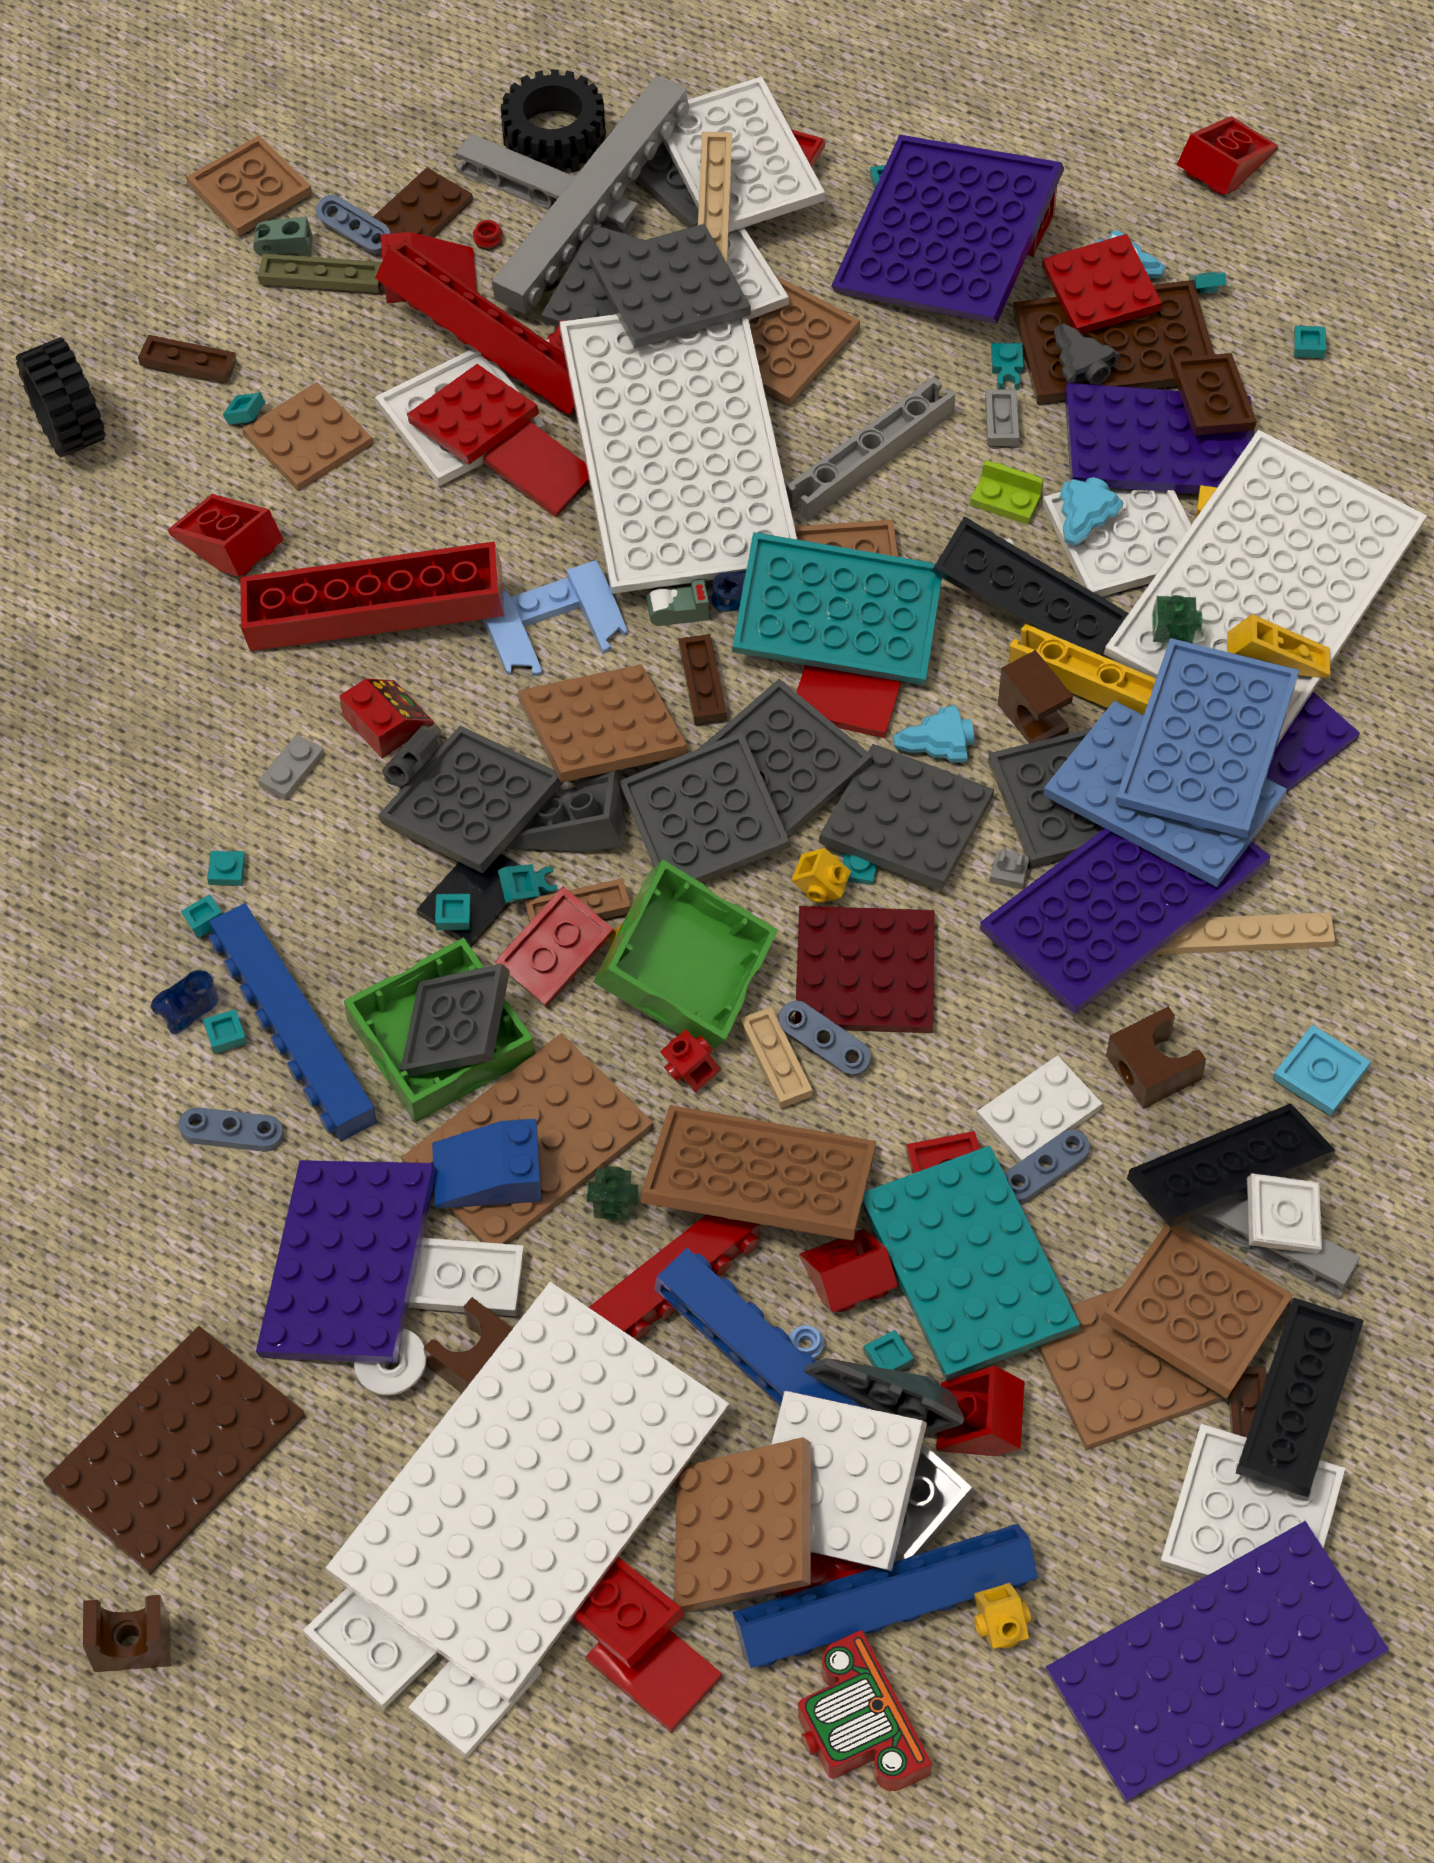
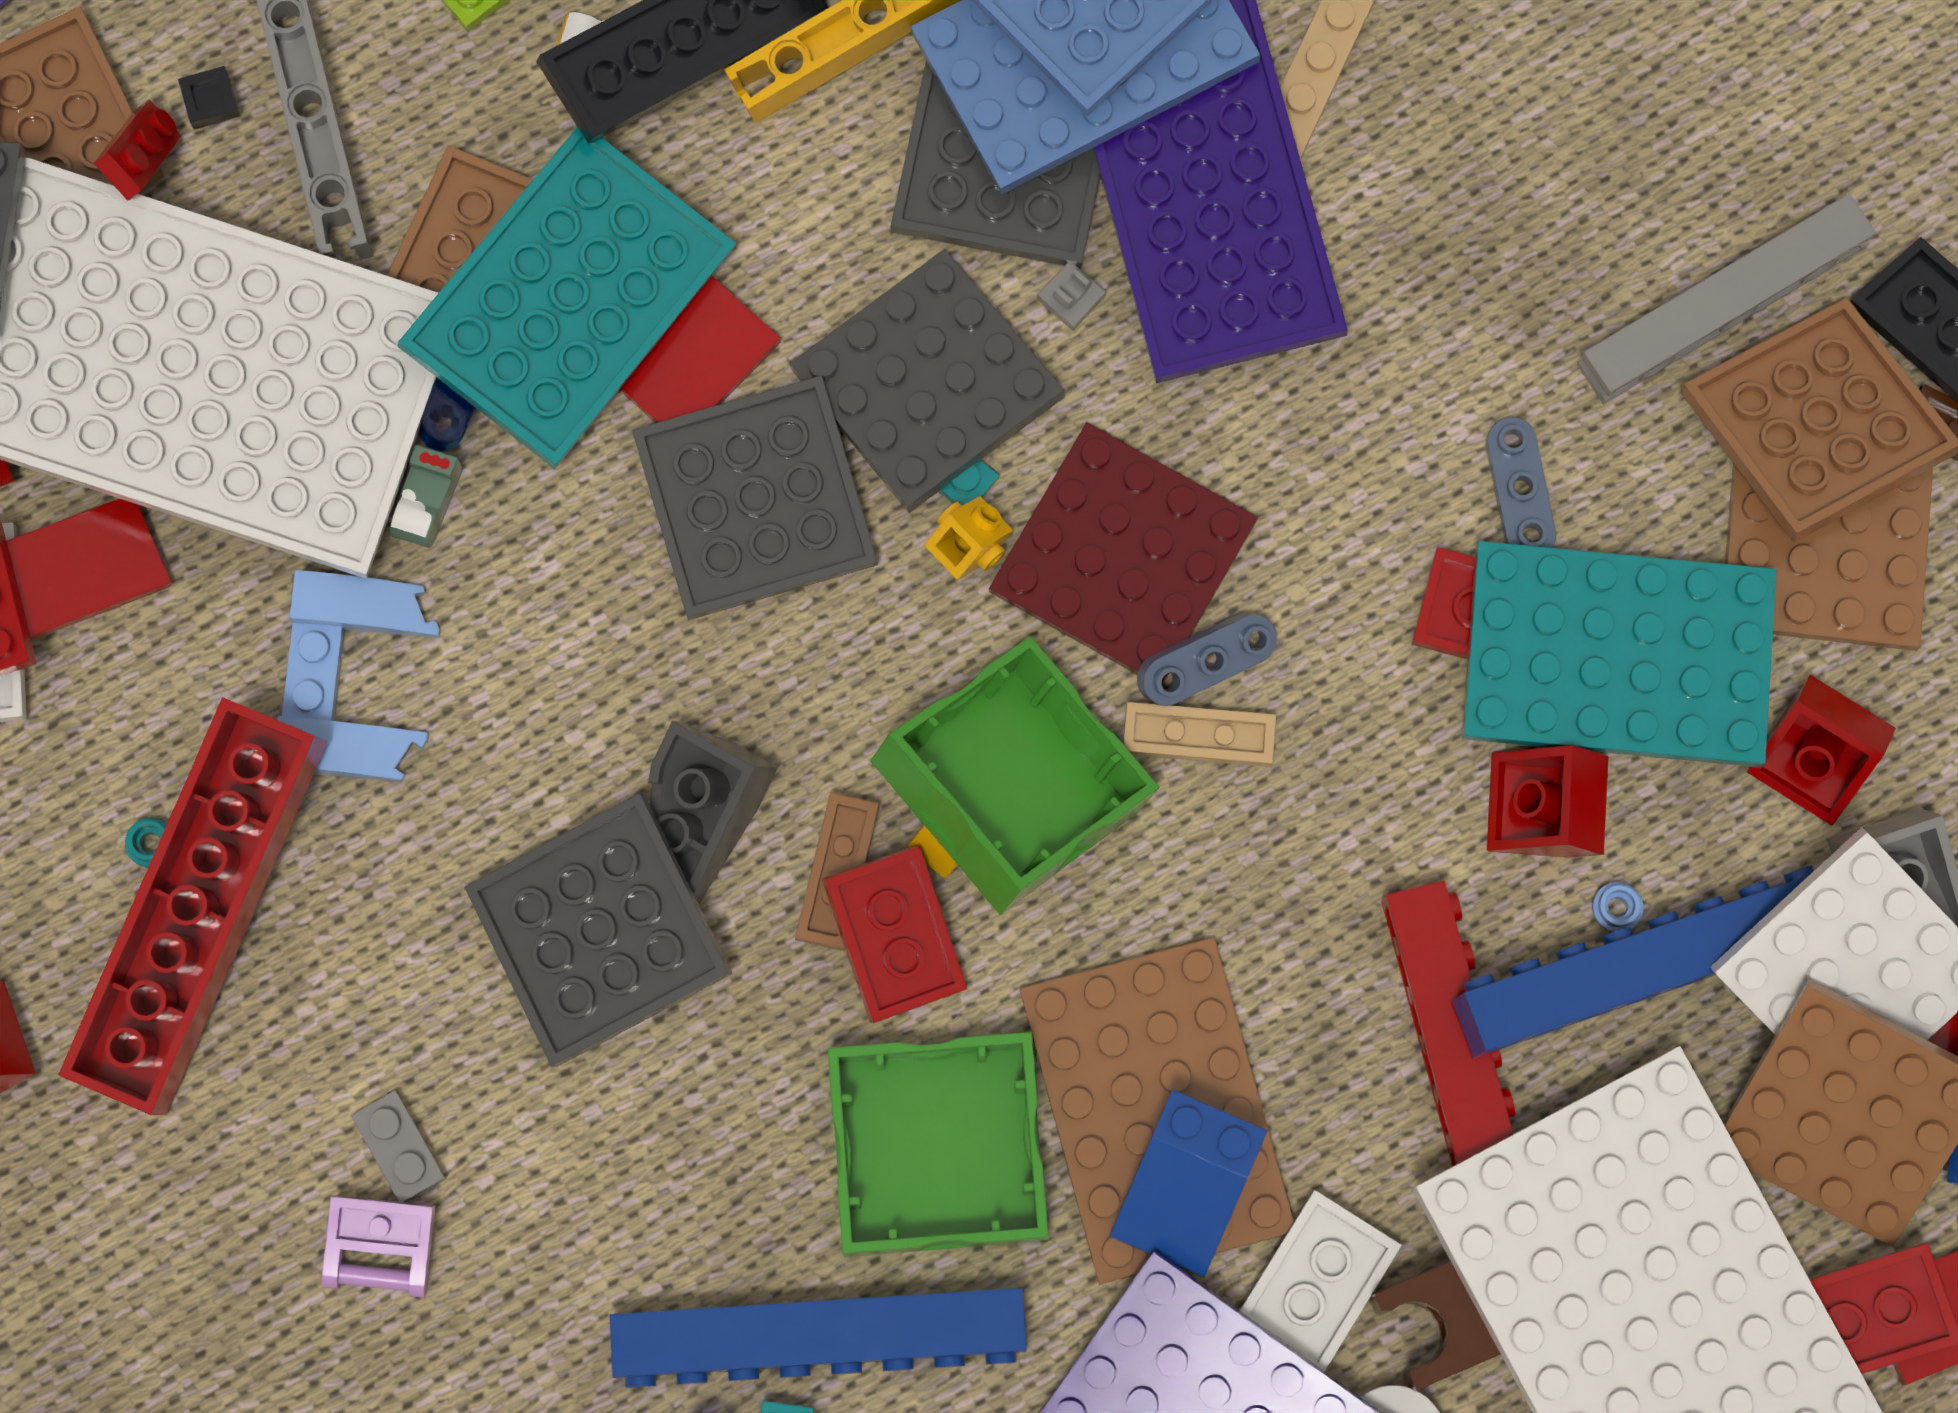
camera: 65 degrees left, 20 degrees up
teal plate [181,894,223,939] -> none
teal plate [207,851,245,886] -> none
red slope [339,679,434,758] -> none
dark grey rock [382,725,443,788] -> none
dark grey plate [400,964,510,1077] -> none
black tile [417,853,519,947] -> none
teal plate [435,894,471,930] -> none
teal plate [498,864,558,903] -> none
medium nougat plate [518,664,687,783] -> none
clear green brick [587,1166,639,1221] -> none
dark grey plate [619,732,791,883] -> none
medium nougat plate [641,1105,876,1240] -> none
red brick [660,1029,721,1093] -> none
reddish brown plate [678,634,727,725] -> none
dark grey wedge [804,1358,964,1437] -> none
teal plate [864,1330,914,1371] -> none
medium azure rock [893,705,974,763] -> none
white plate [976,1055,1103,1163] -> none
reddish brown piece [998,650,1073,743] -> none
reddish brown piece [1106,1006,1206,1109] -> none
black plate [1126,1103,1335,1227] -> none
white plate [1247,1173,1322,1254] -> none
medium azure plate [1273,1025,1371,1117] -> none
none -> red plate [94,99,182,201]
none -> black plate [178,66,240,129]
none -> lavender plate [322,1195,436,1298]

